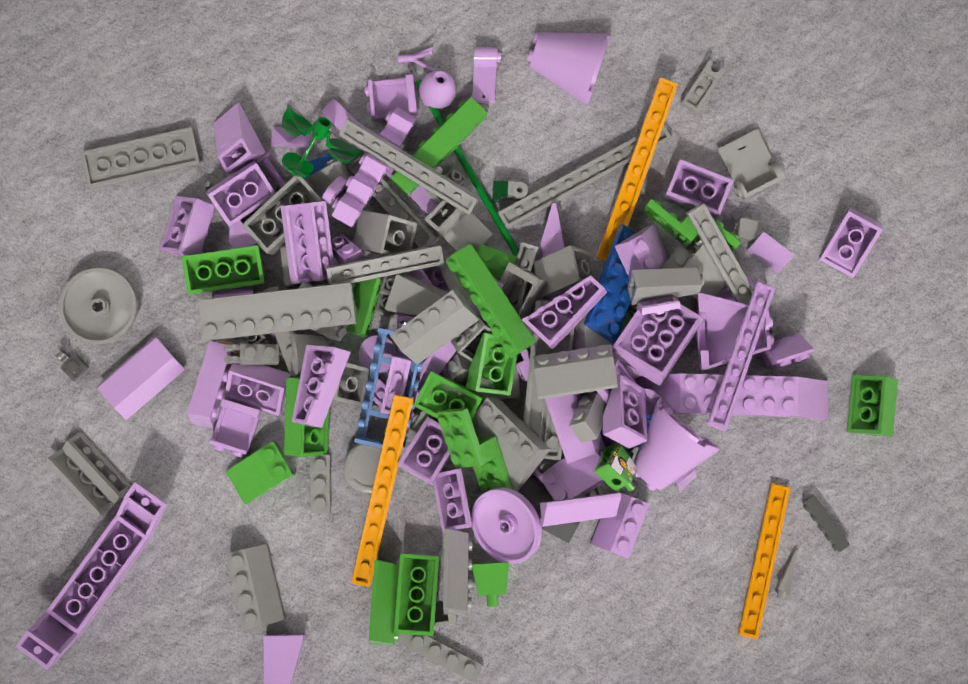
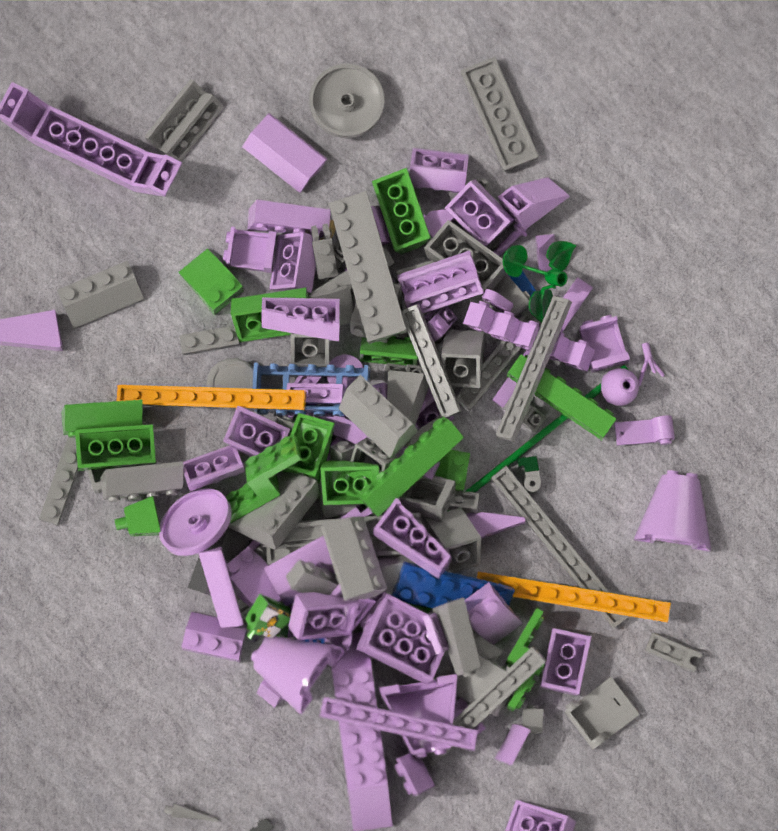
camera: 80 degrees right, 5 degrees down
flat silver plate [54,348,88,381] -> none
light grey slope [425,200,493,252] -> none
light orange tile [738,483,791,640] -> none

